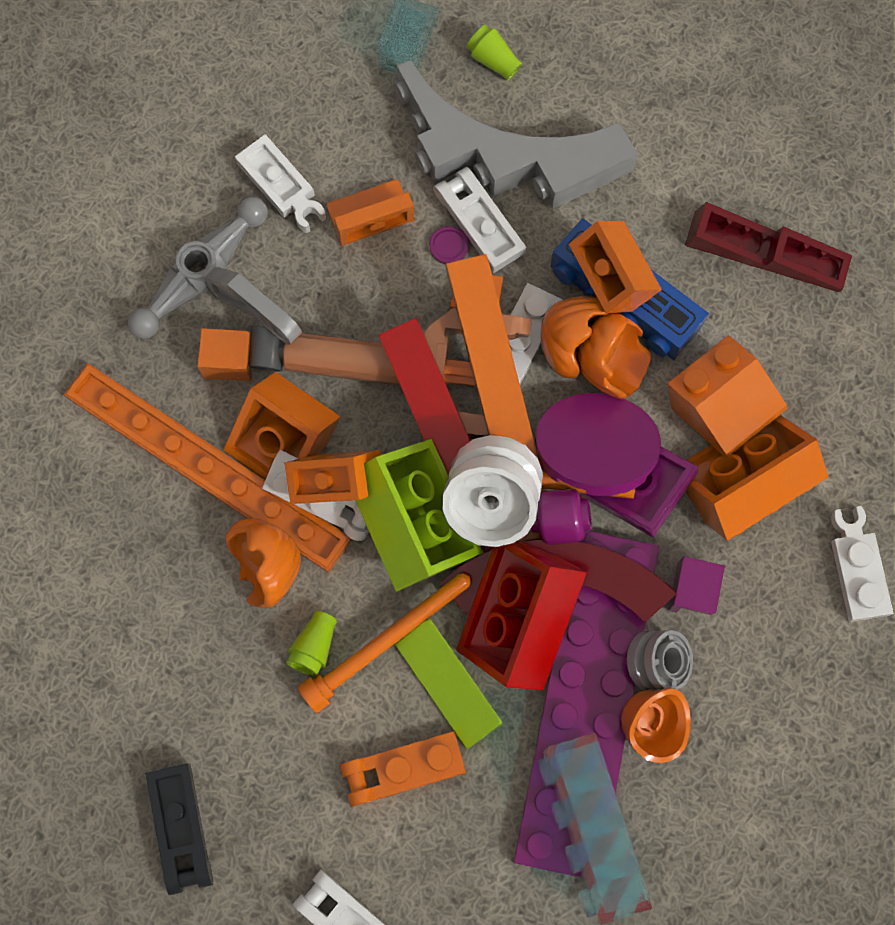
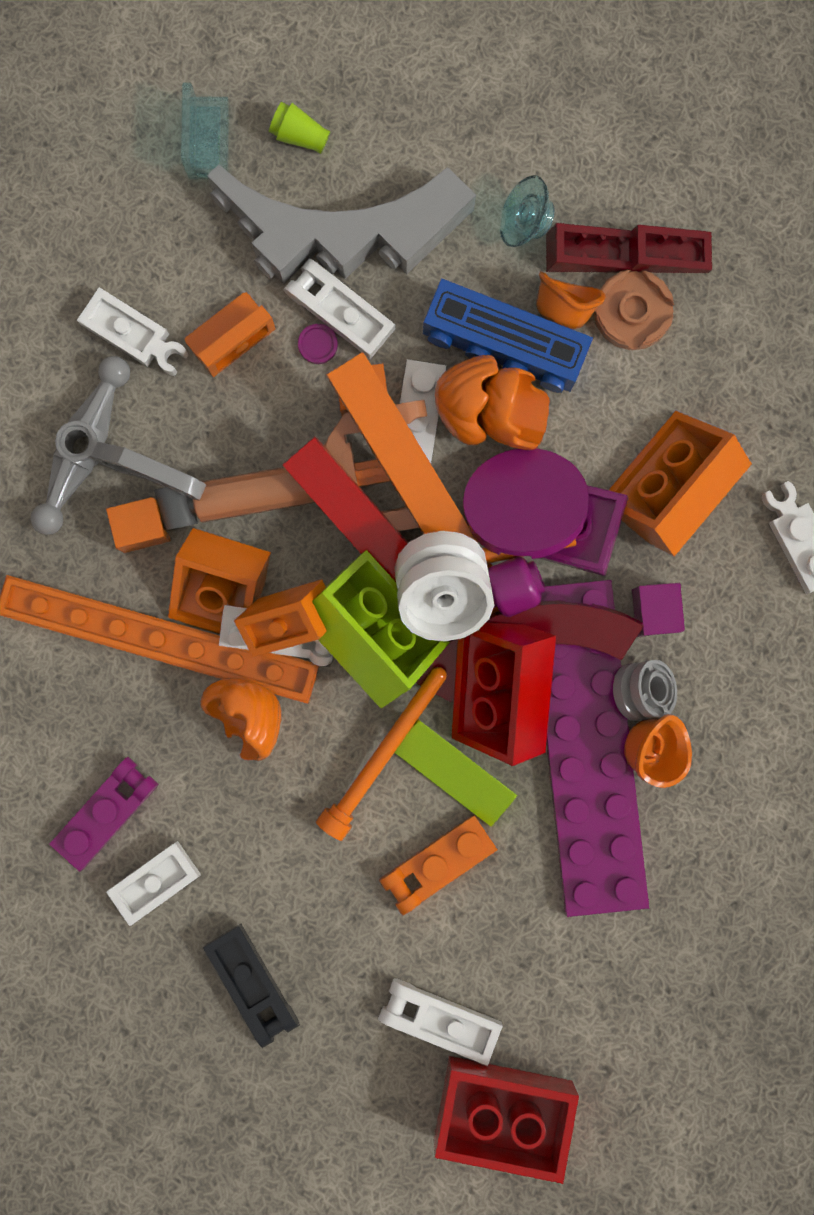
camera: 20 degrees left, 10 degrees up
lime cone [286,610,337,677] -> none
clear light blue brick [538,733,653,925] -> none
orange brick [569,221,662,314] -> none
orange slope [667,335,787,459] -> none
none -> magenta plate [49,757,159,872]
none -> white plate [106,841,201,926]
none -> clear light blue piece [500,175,555,247]
none -> orange helmet [536,271,606,329]
none -> nougat tile [594,270,674,350]

